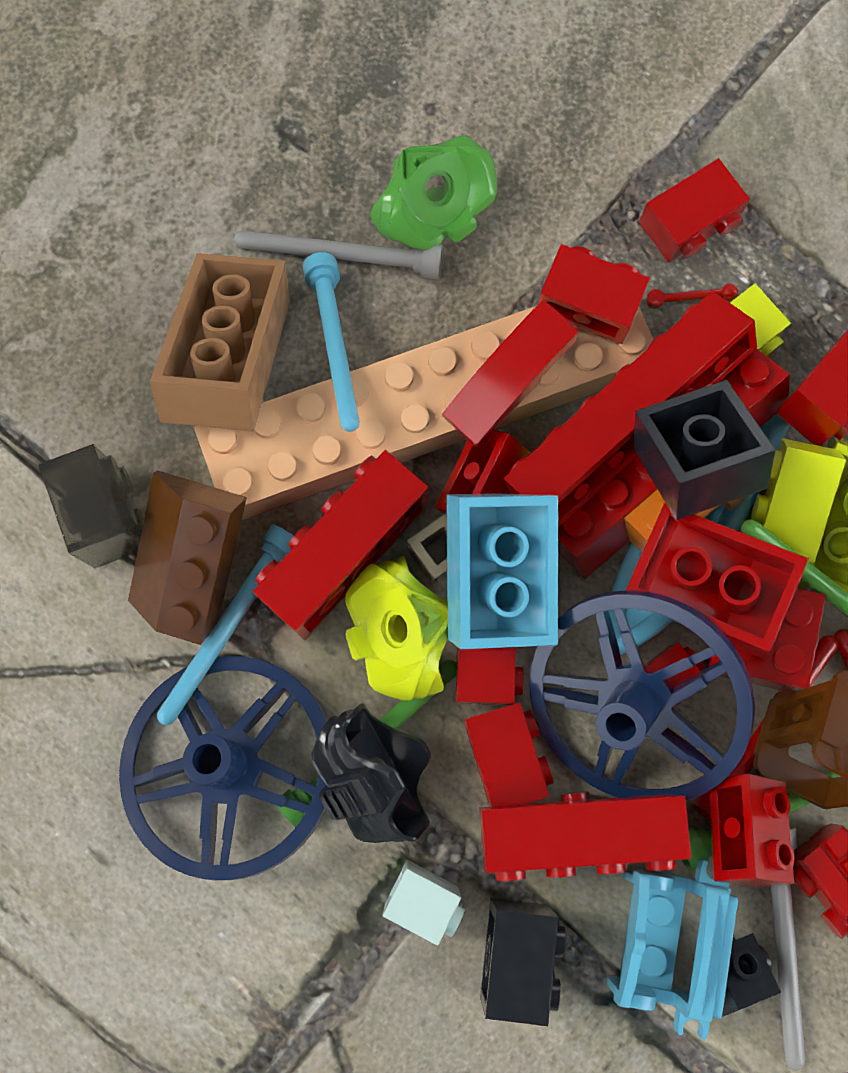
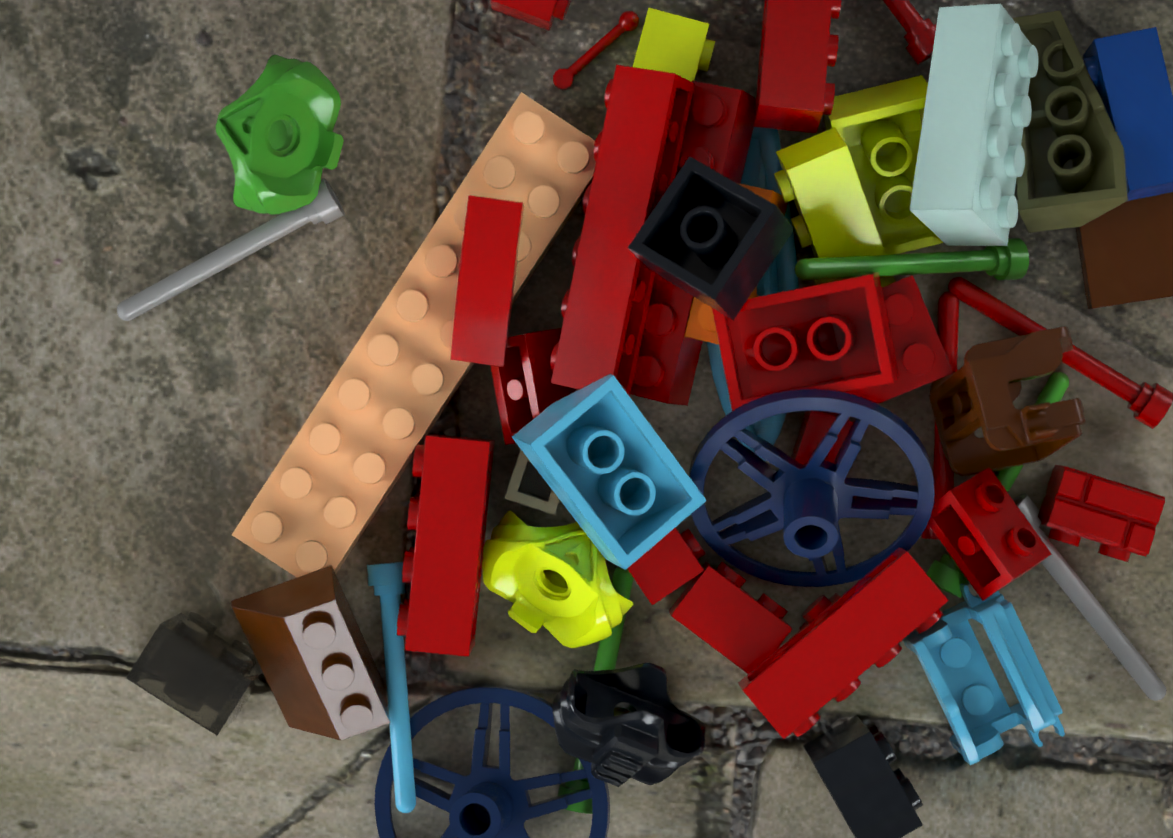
camera: 35 degrees left, 10 degrees up
medium nougat brick [150,253,290,431] -> none
medium azure piece [303,252,360,432] -> none
light aqua brick [383,860,465,946] -> none
red brick [537,244,650,344] -> none
black brick [693,933,781,1017] -> none

